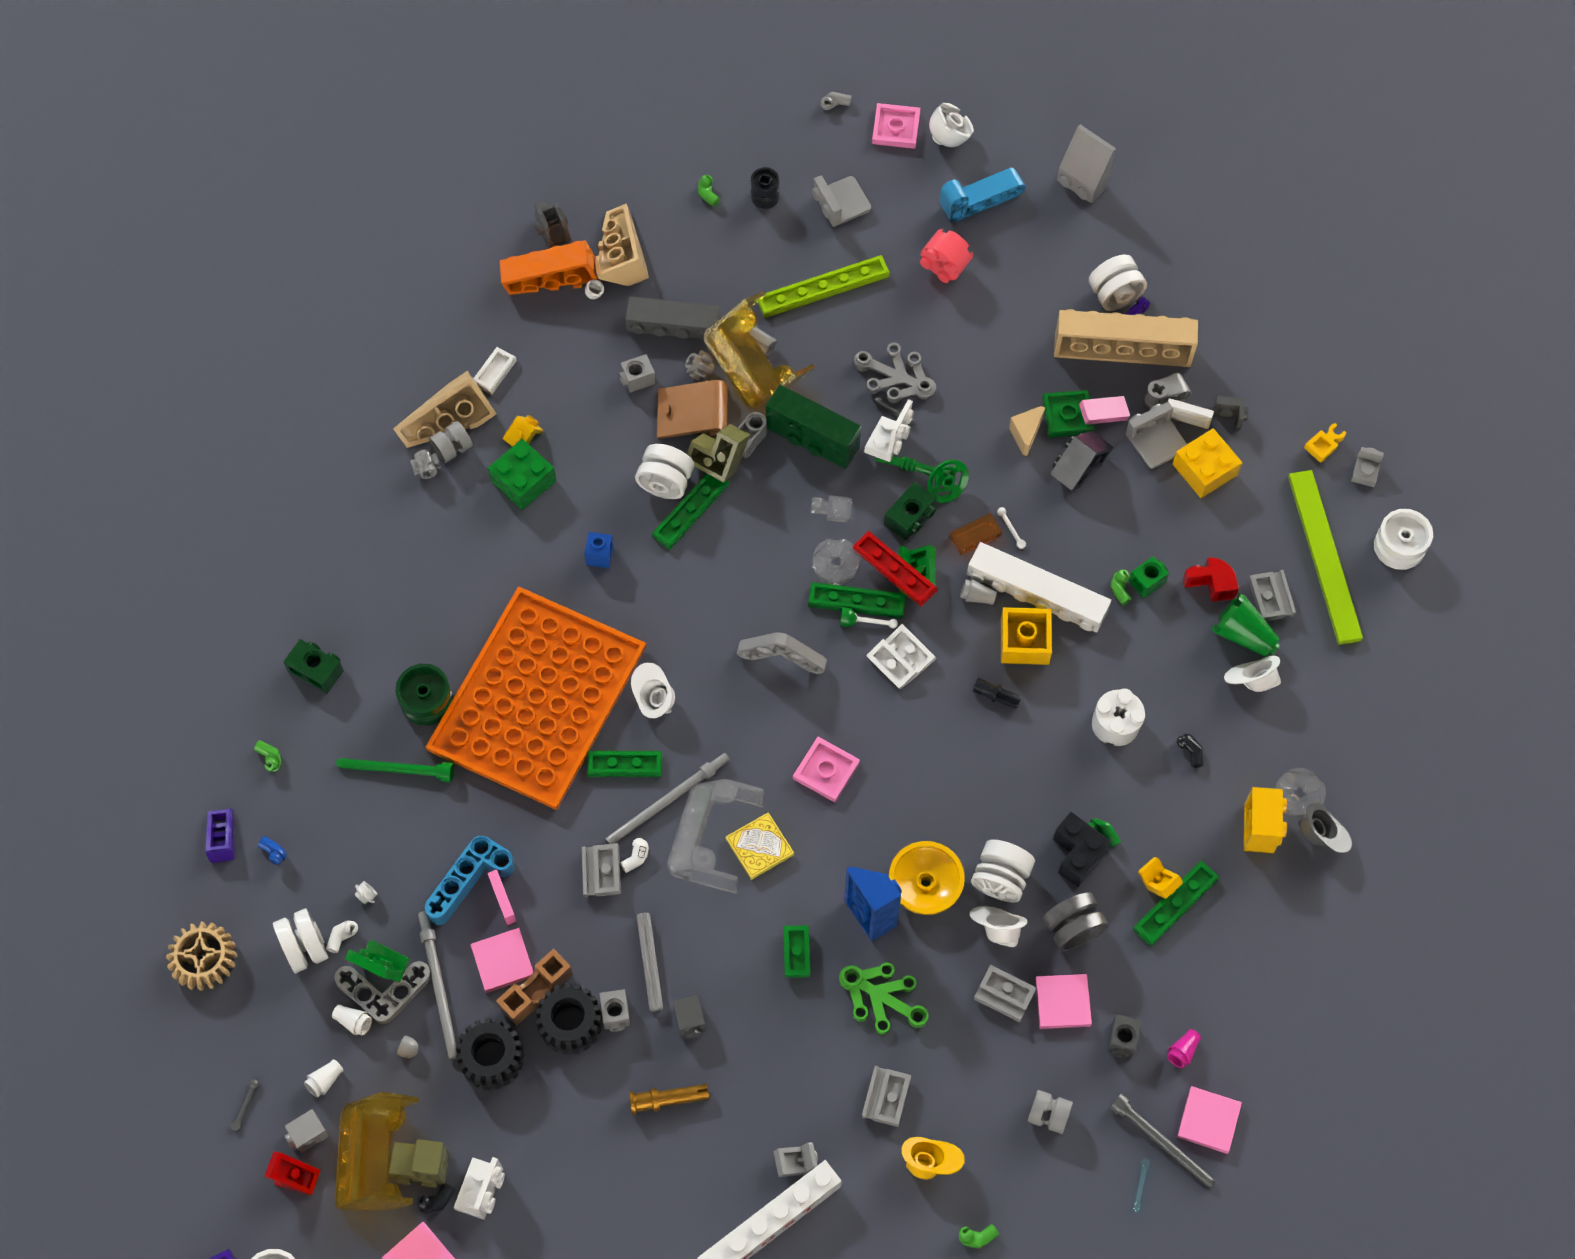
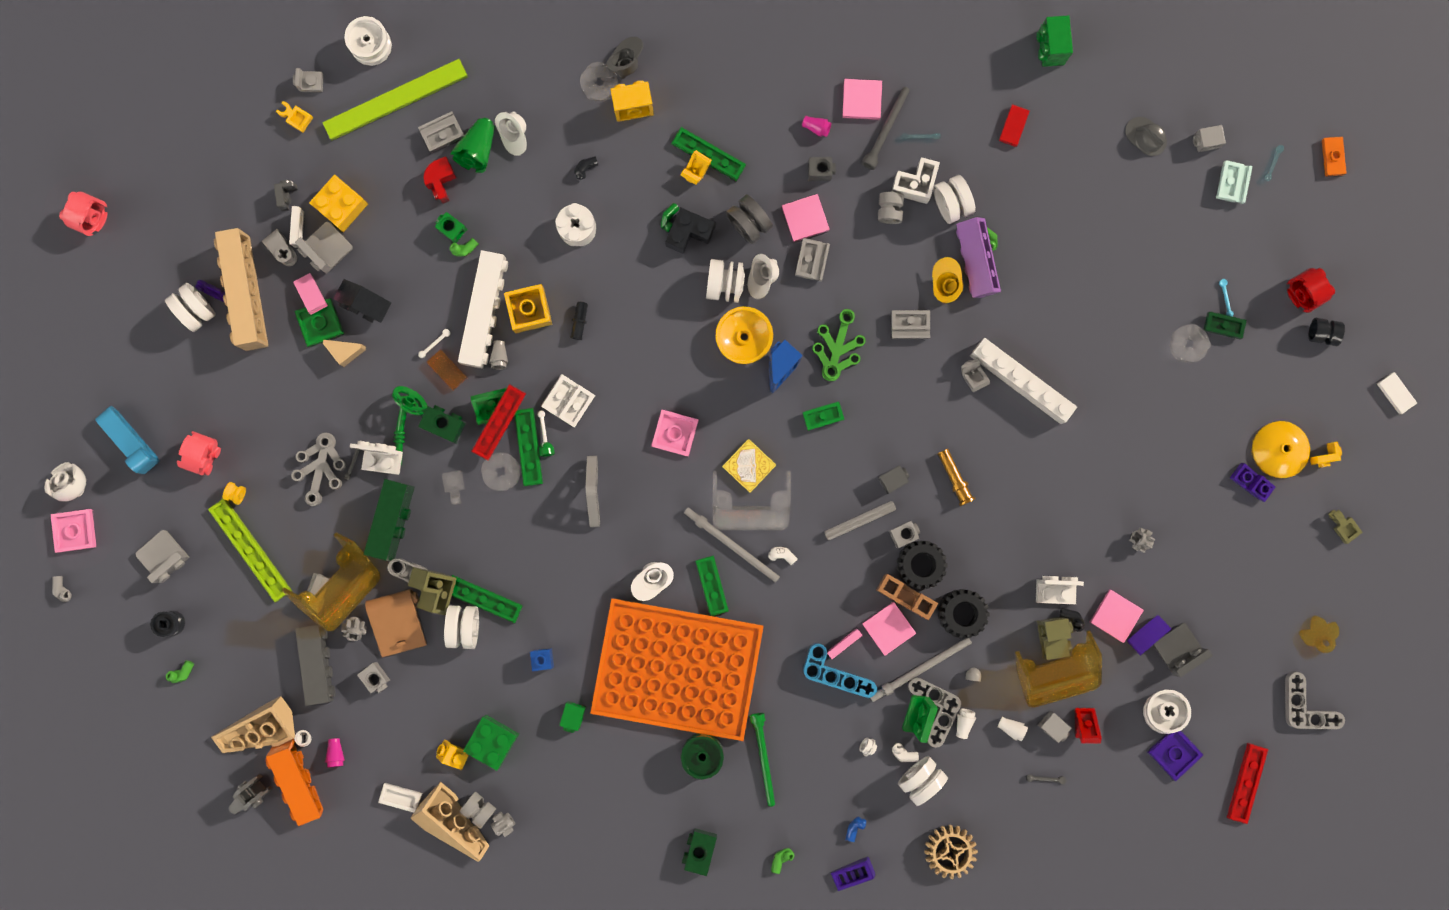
camera: 110 degrees left, 20 degrees up
light grey plate [582,843,621,898] -> none
light grey slope [1057,124,1116,204] -> none
none -> coral brick [59,192,107,236]
none -> yellow wheel [223,482,246,505]
none -> dark pink cone [325,738,345,768]
none -> green brick [559,701,586,733]
none -> white brick [891,157,940,204]
none -> white wheel [933,175,975,224]
none -> medium lavender brick [956,217,1001,298]

